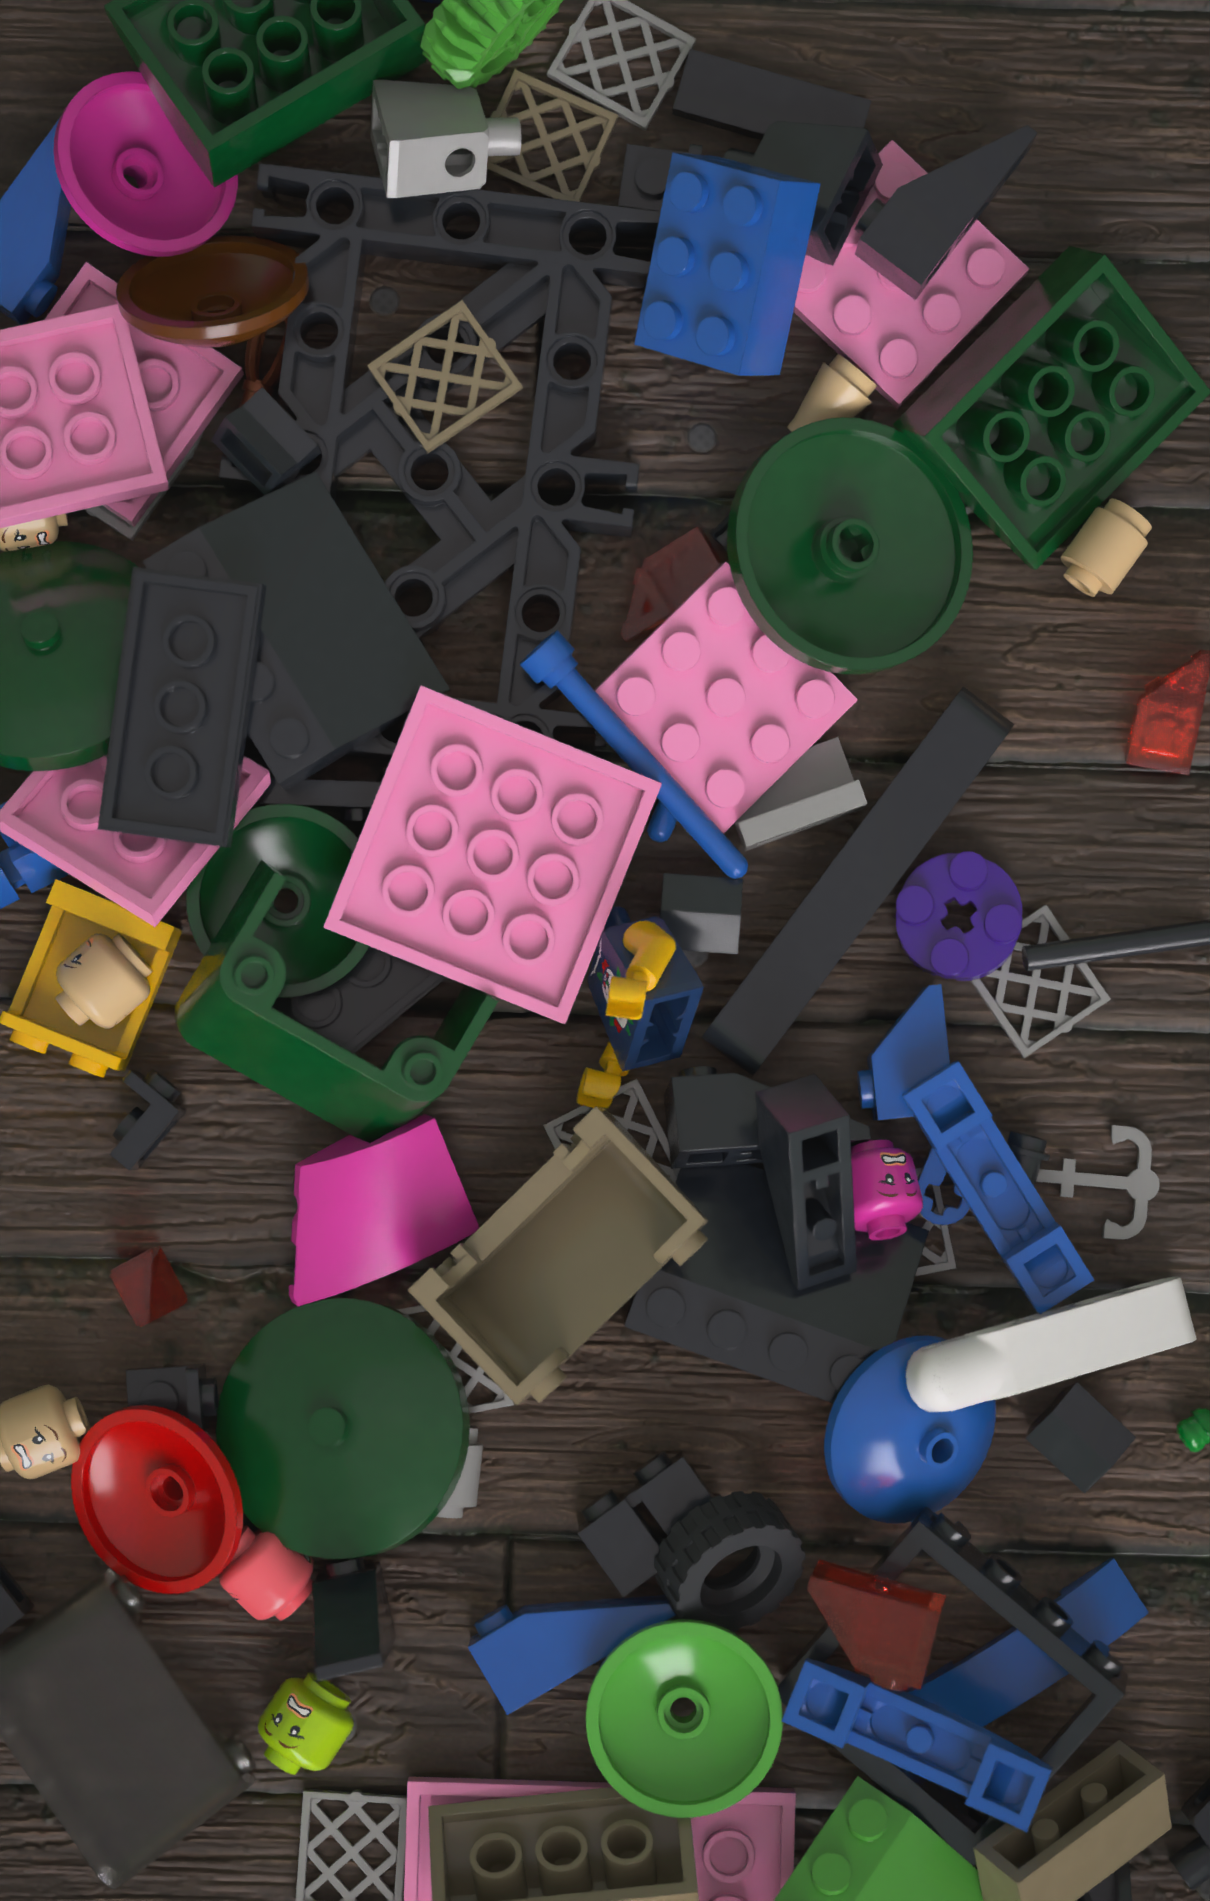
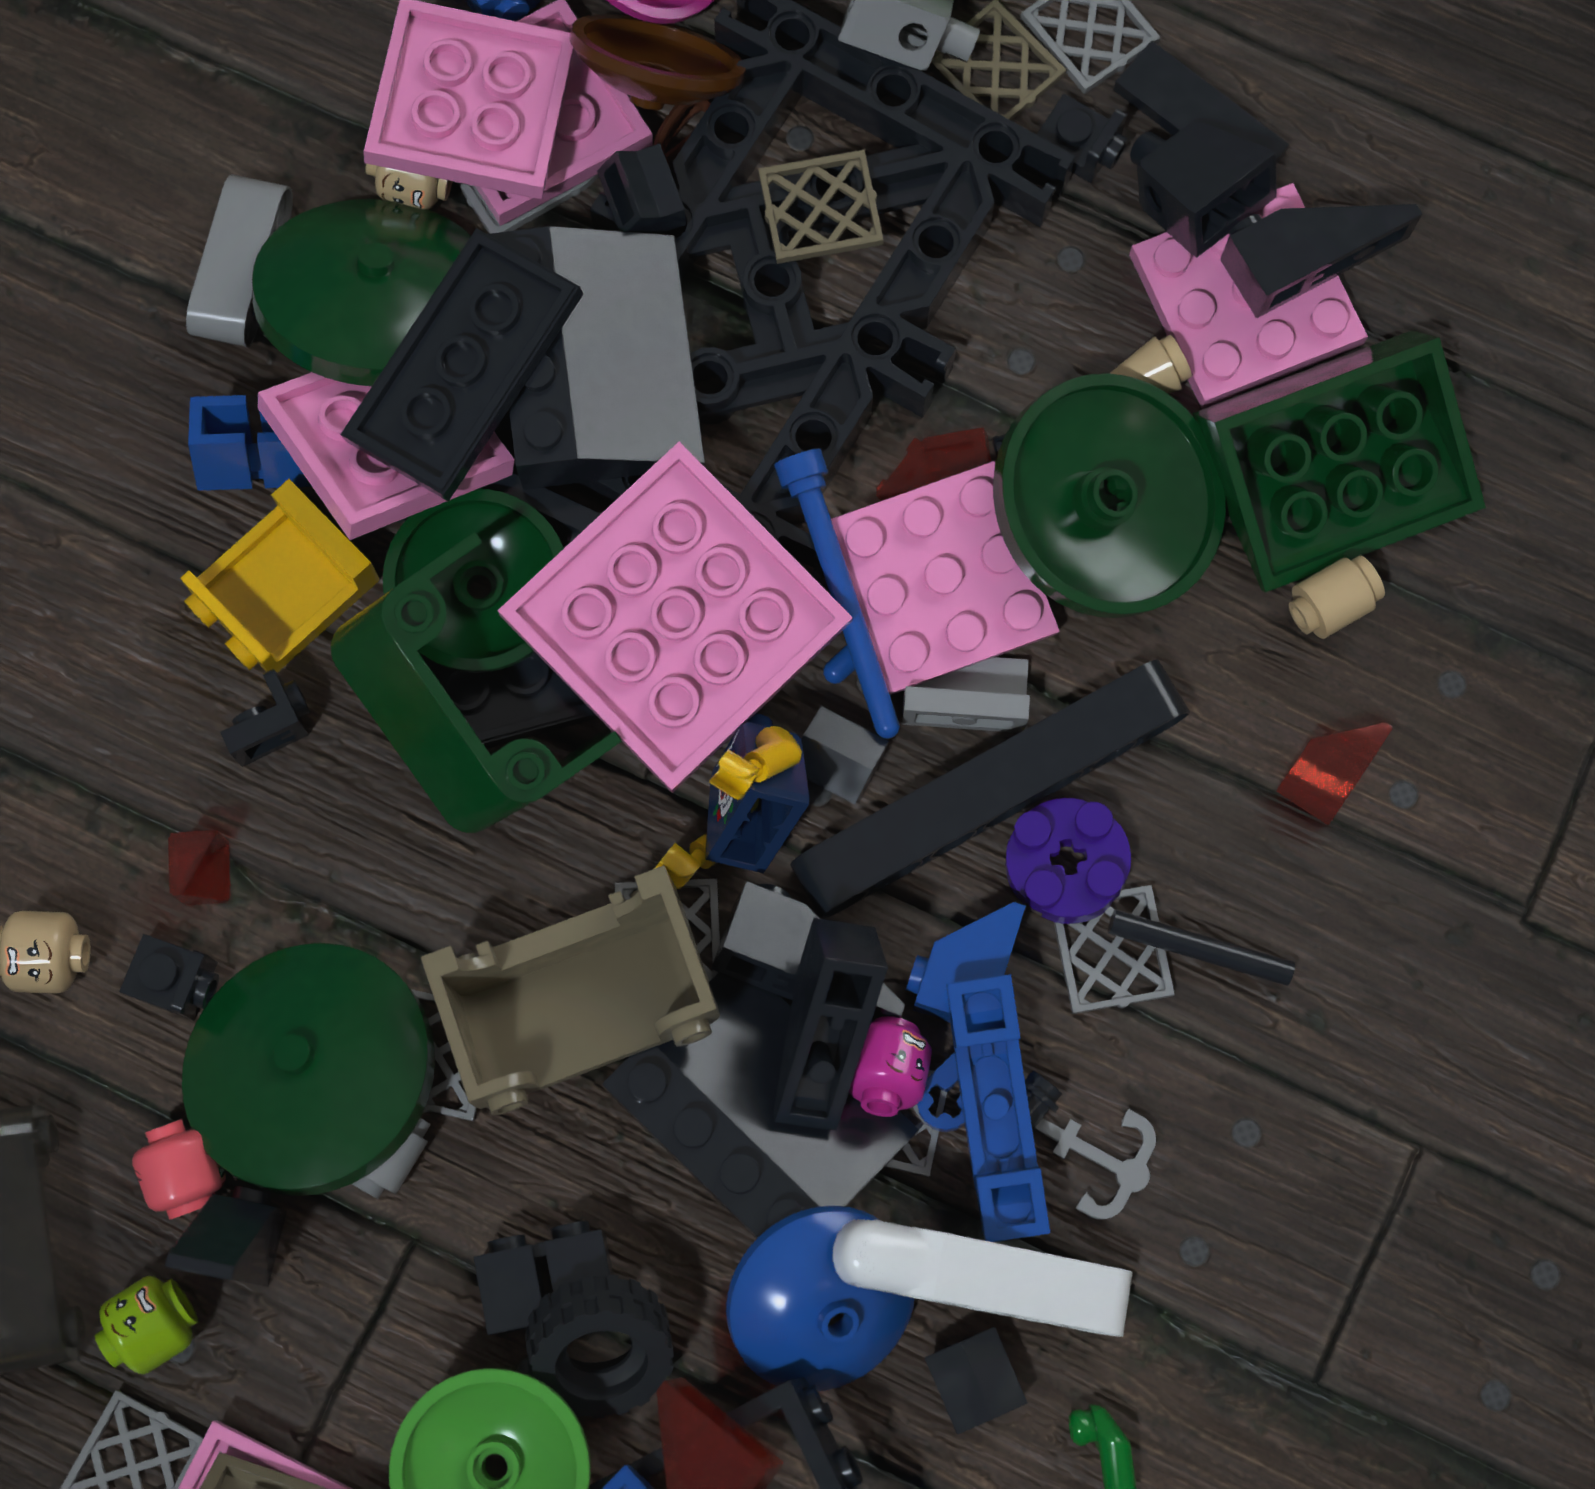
camera: 20 degrees right, 10 degrees down
tan head [55,934,153,1029] -> none
red dish [71,1405,243,1594] -> none
dark pink slope [289,1114,480,1306] -> none
blue slope [468,1595,675,1715] -> none
blue brick [634,152,821,376] -> none

